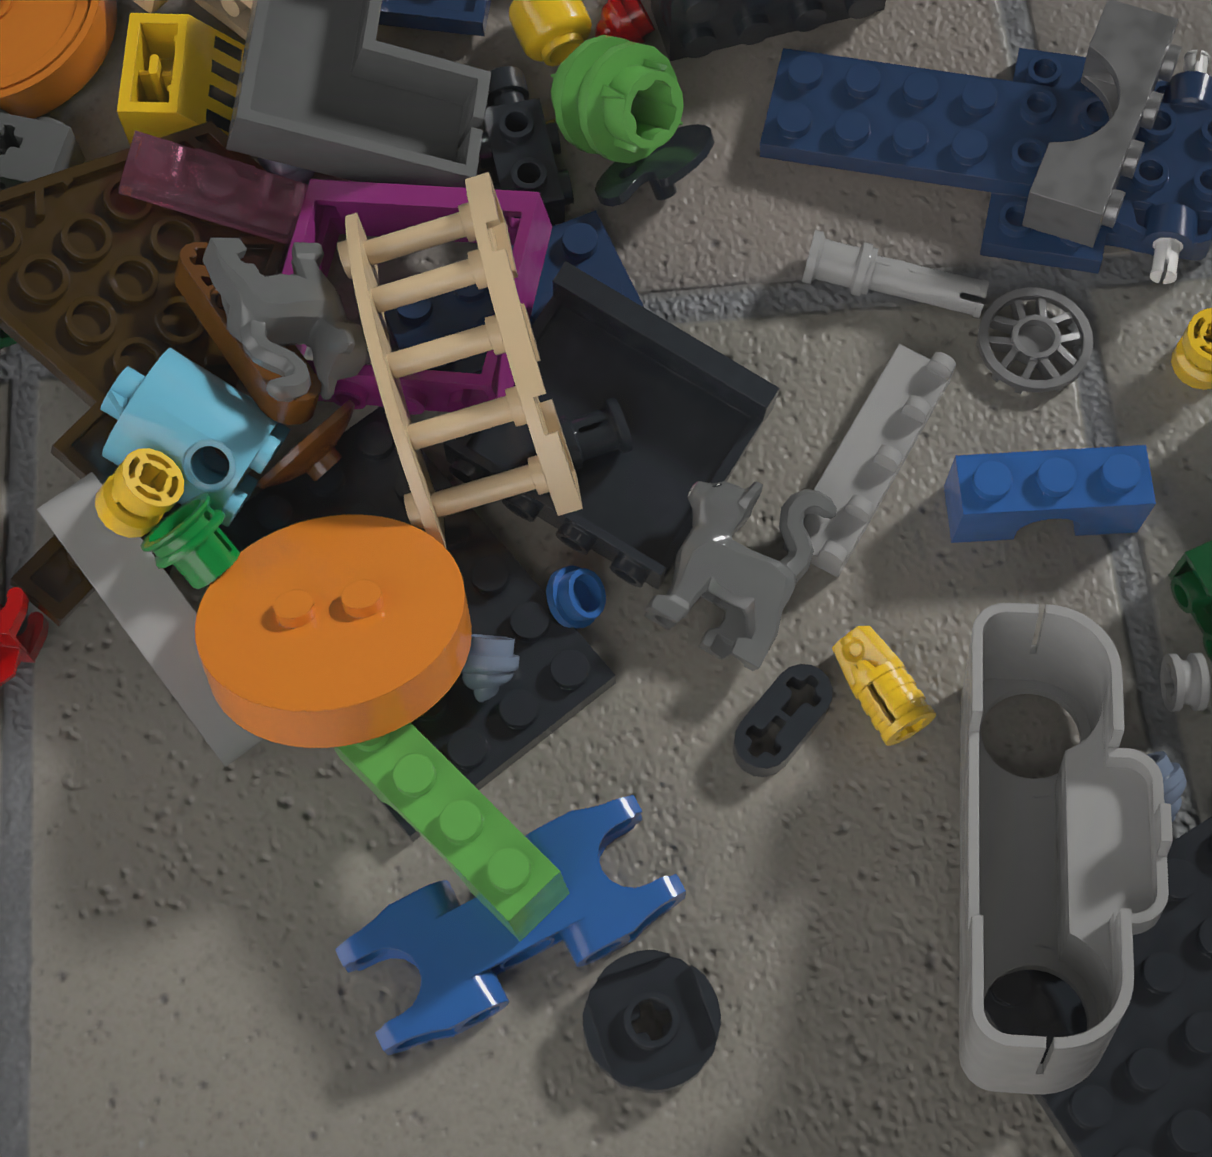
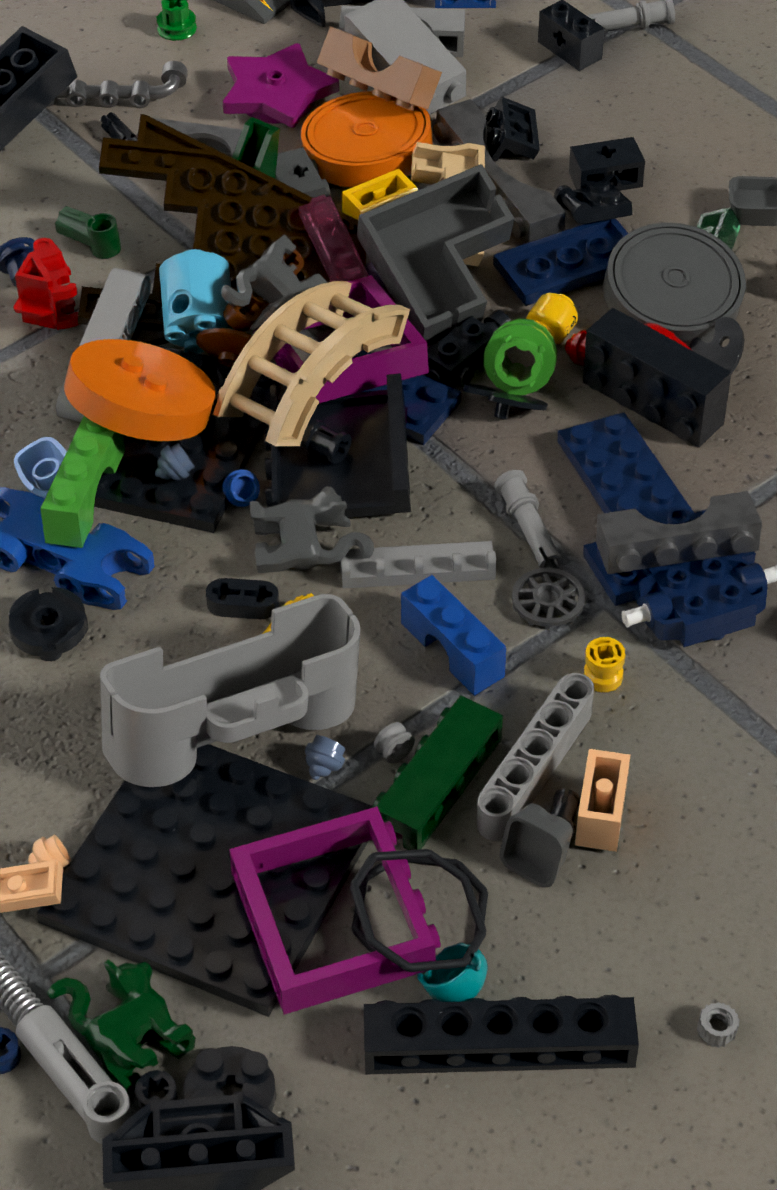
camera: 55 degrees right, 20 degrees down
yellow wheel [95,448,184,538] -> none
green piece [140,493,240,590] -> none
none -> light blue piece [14,437,67,498]

